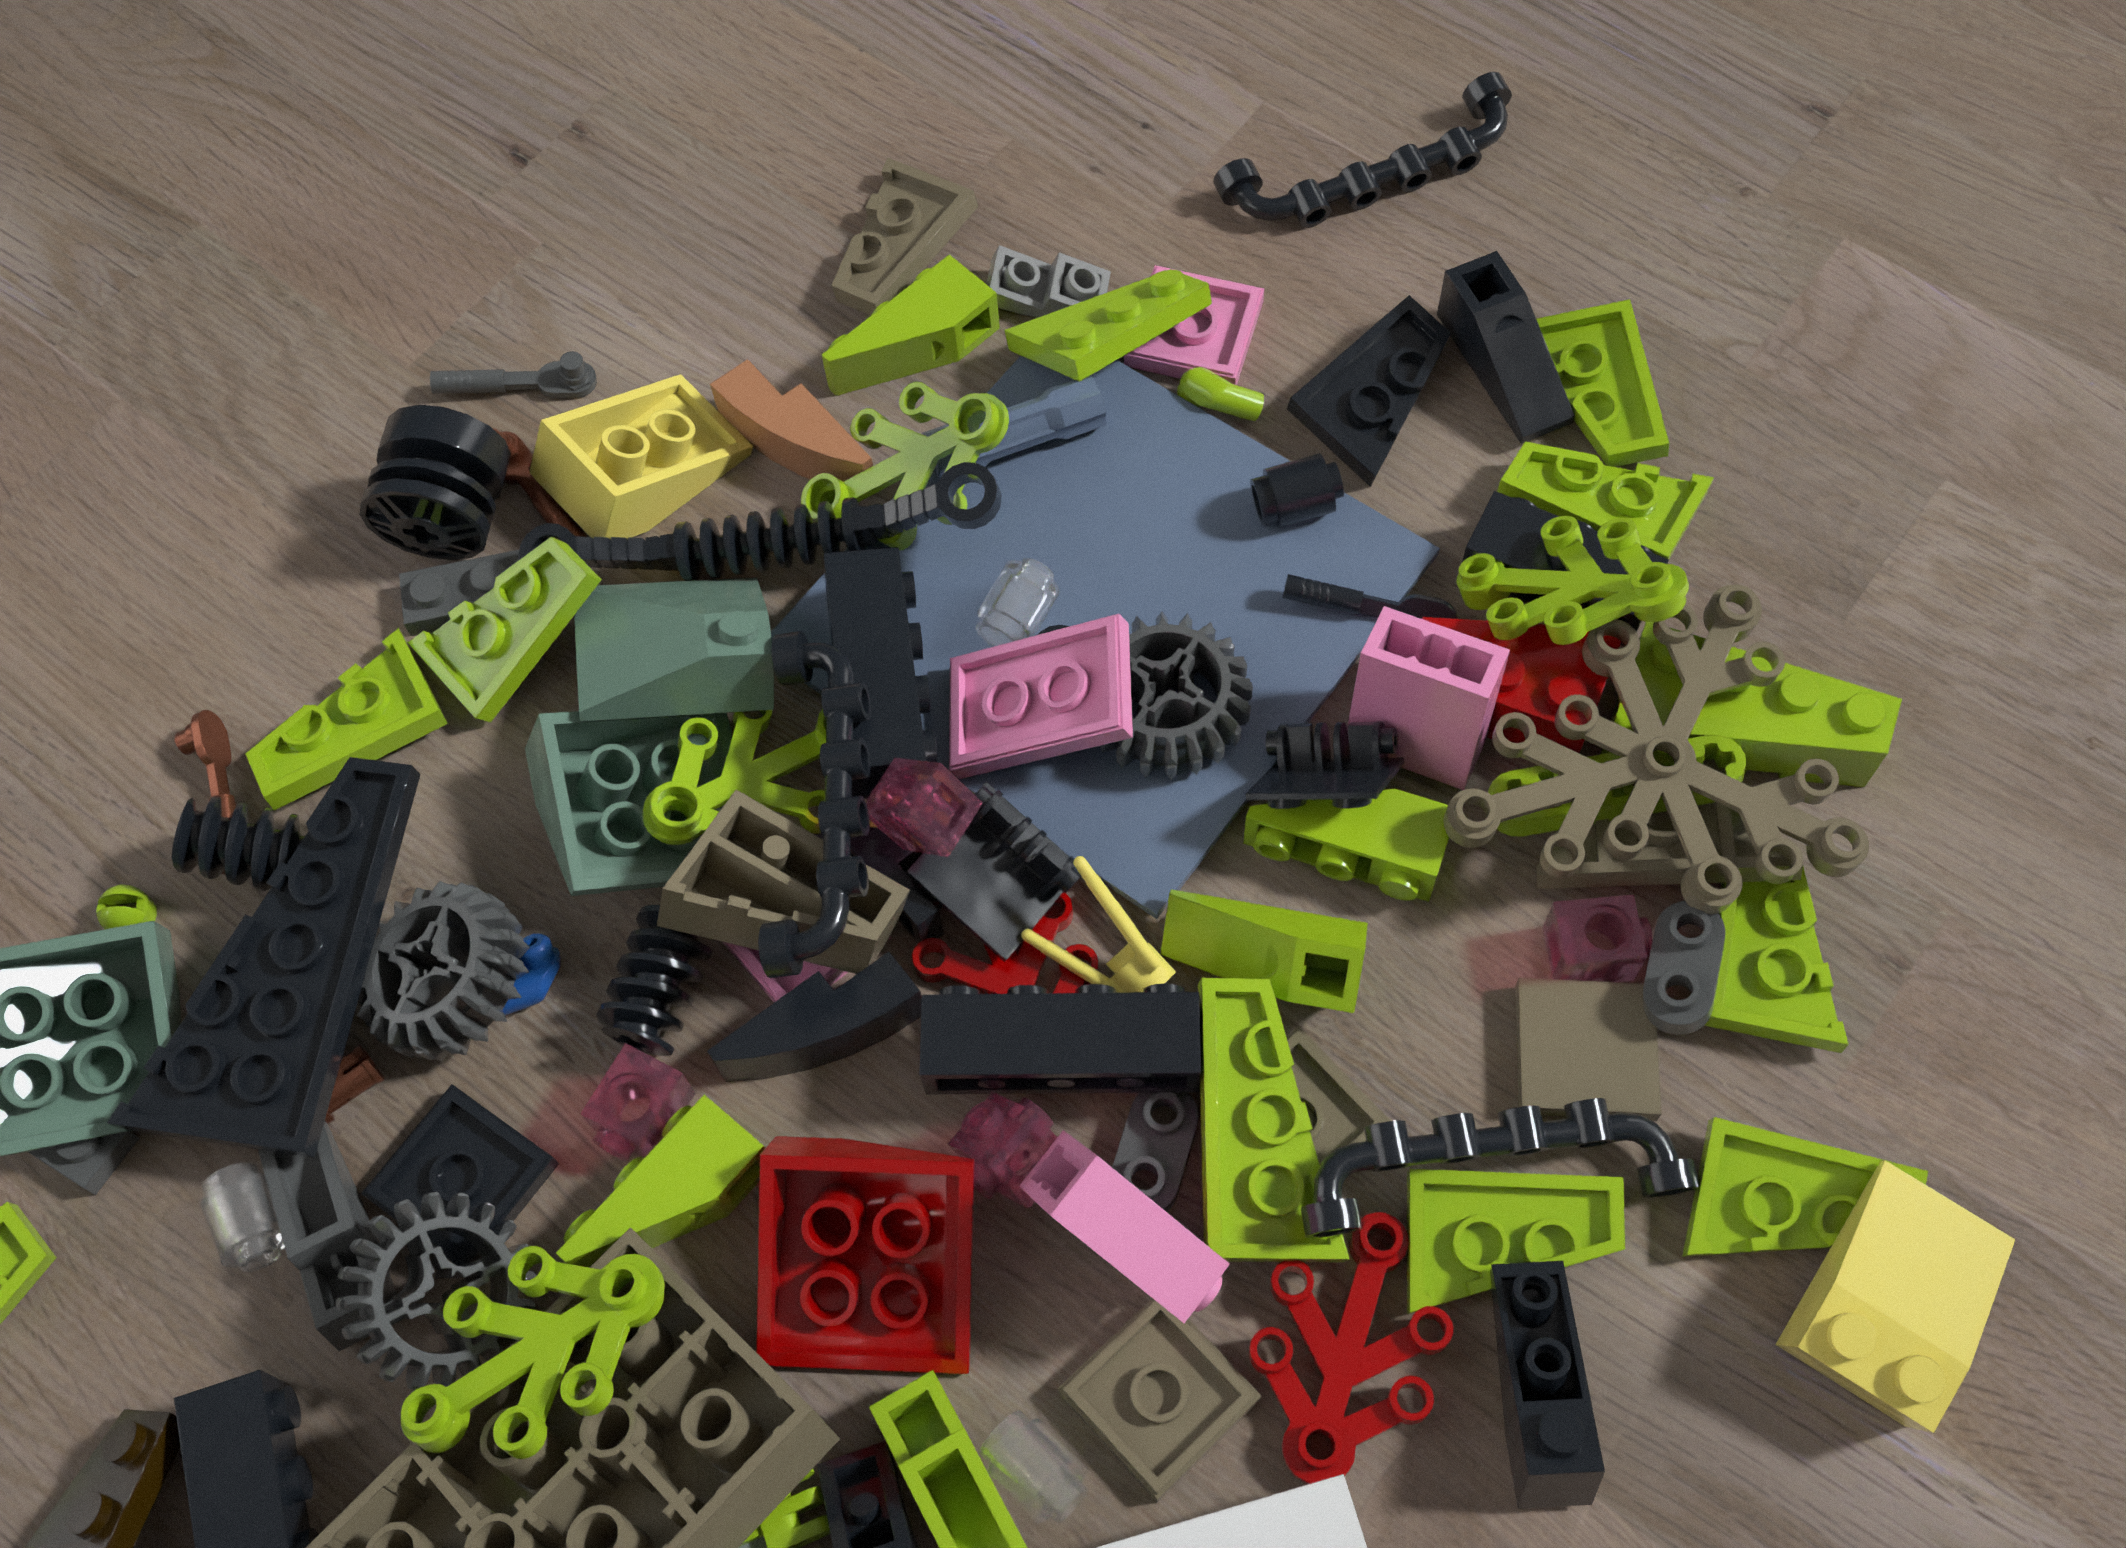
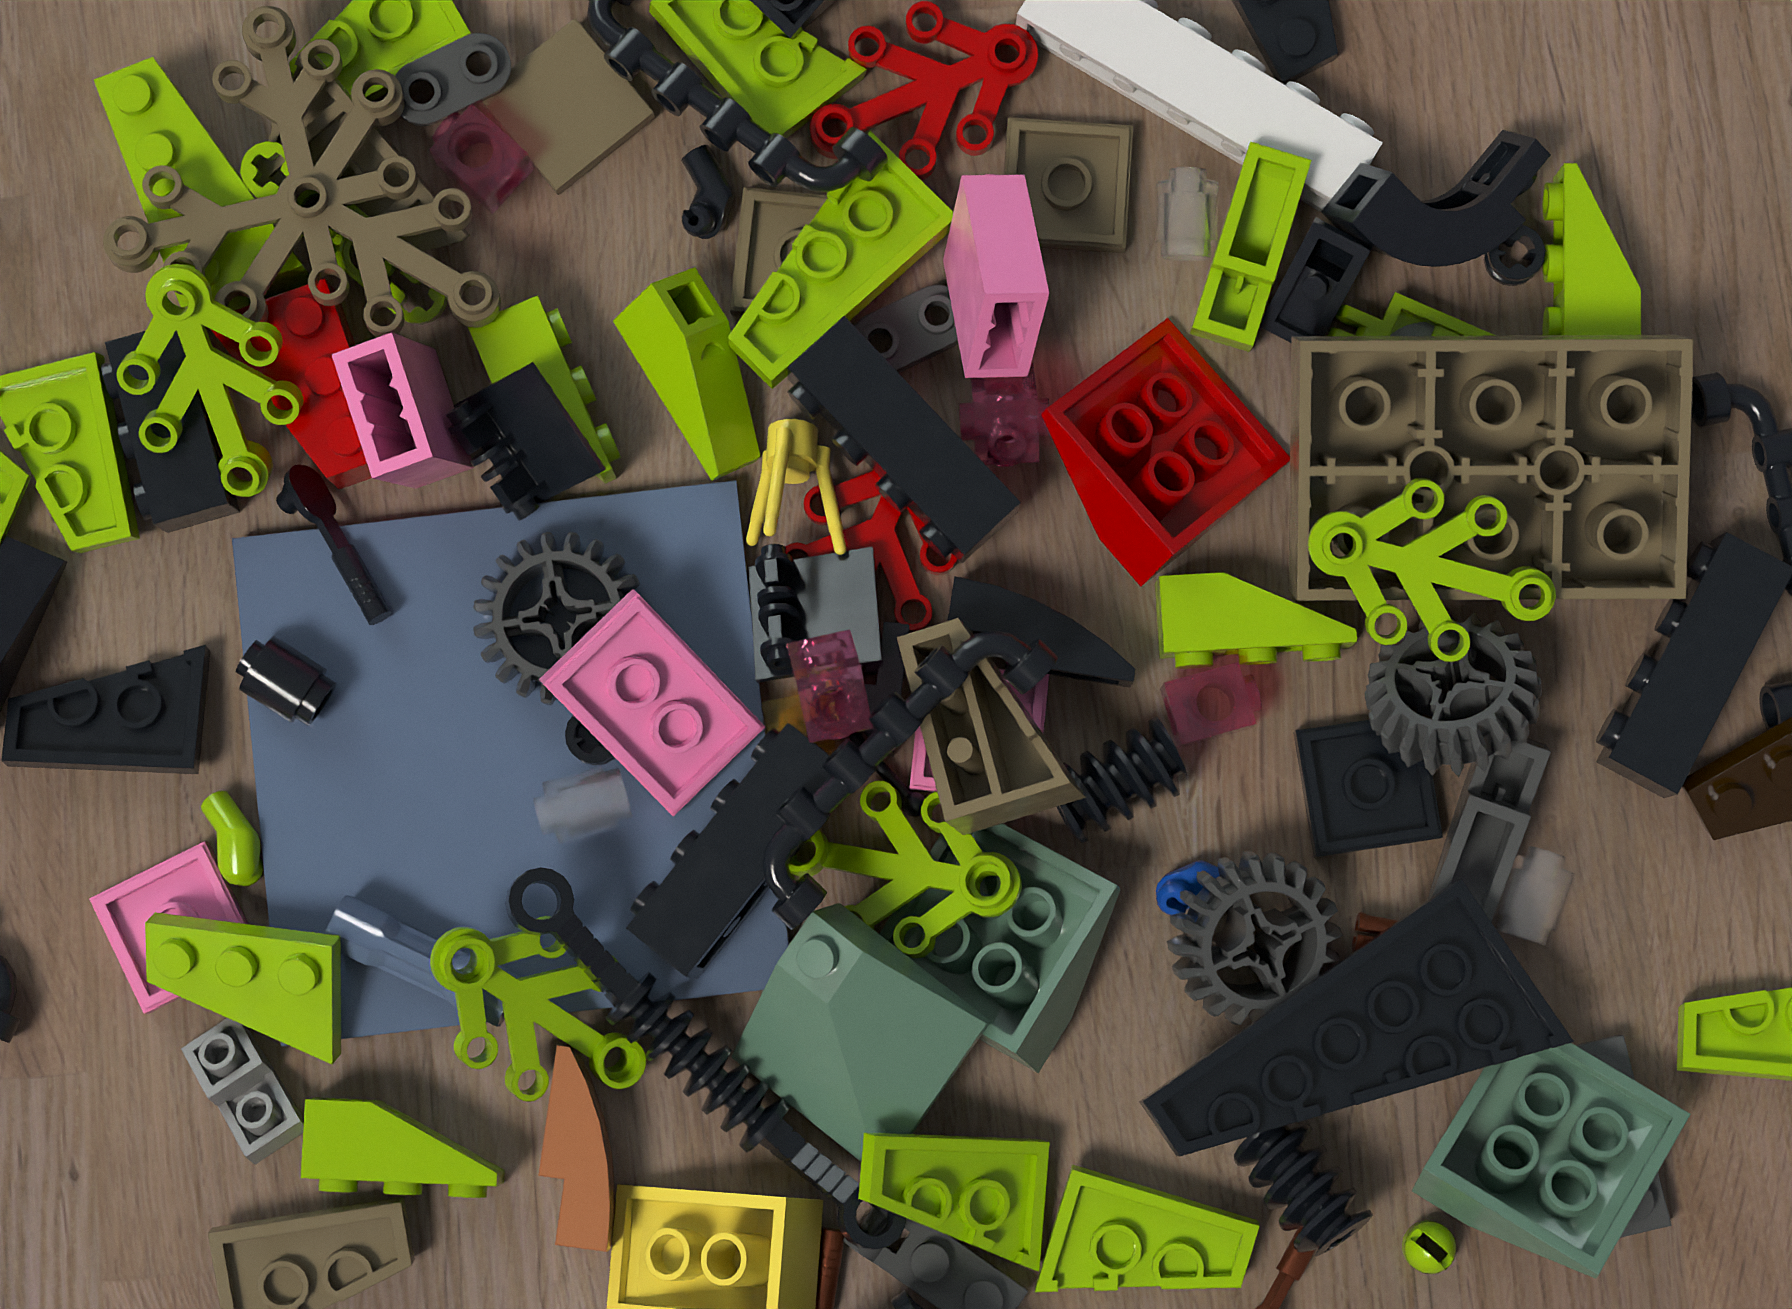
camera: 135 degrees left, 20 degrees up
none -> black arm [681,144,735,239]

